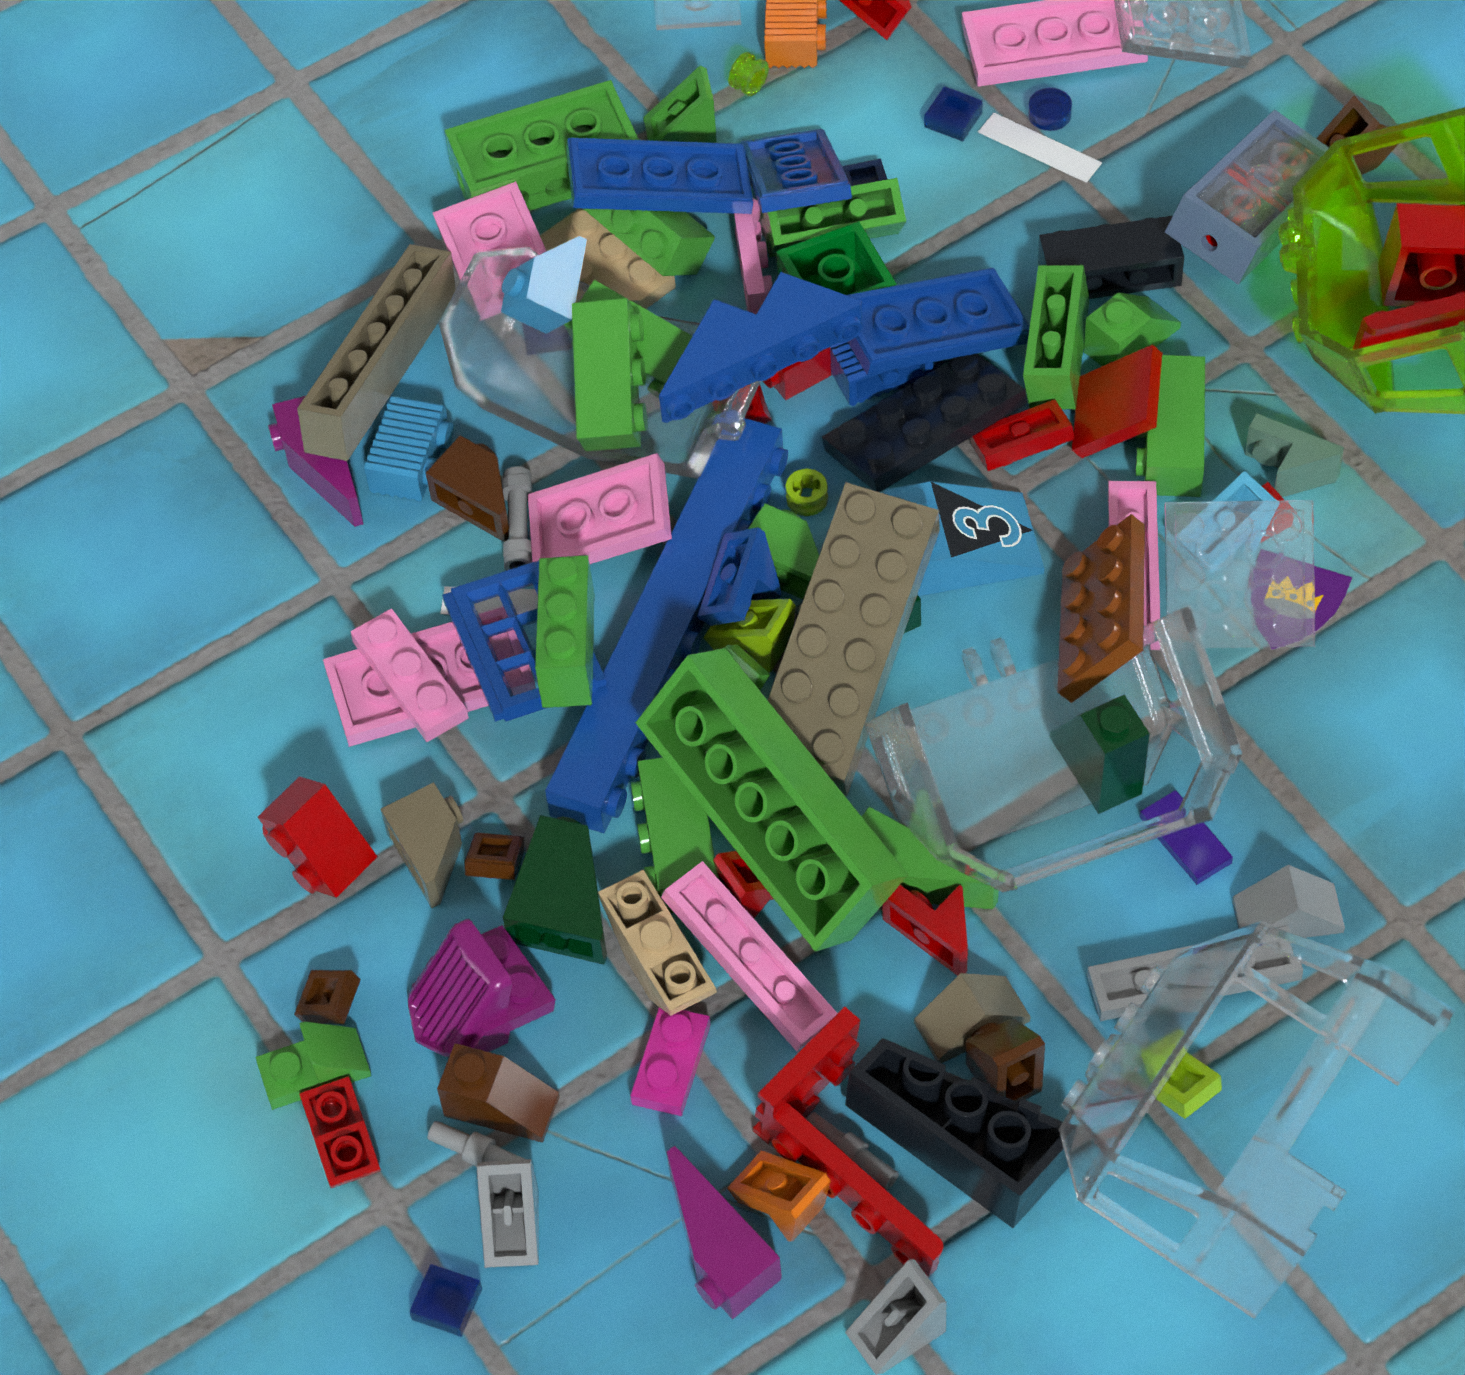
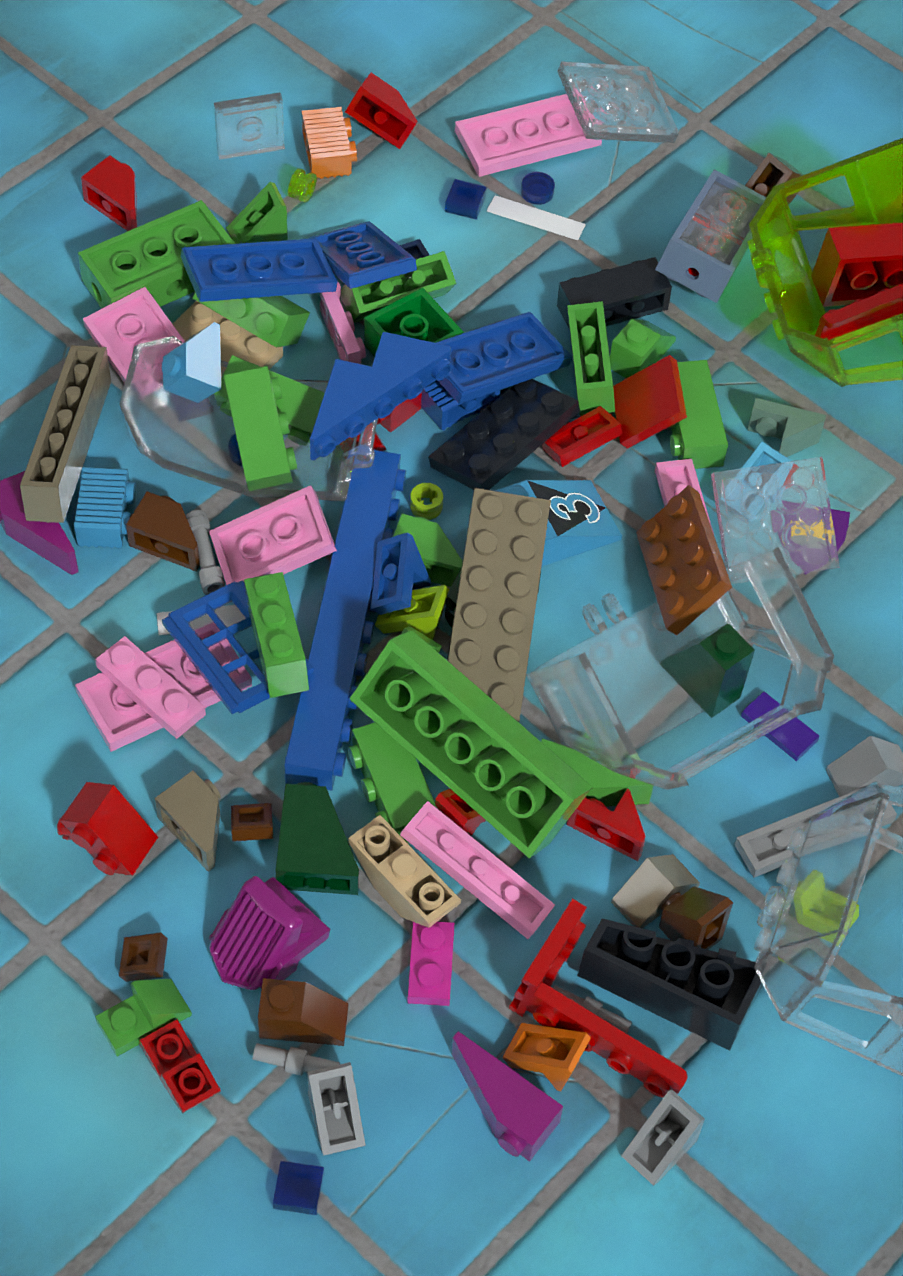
camera: 20 degrees left, 0 degrees up
none -> red slope [81,155,137,231]

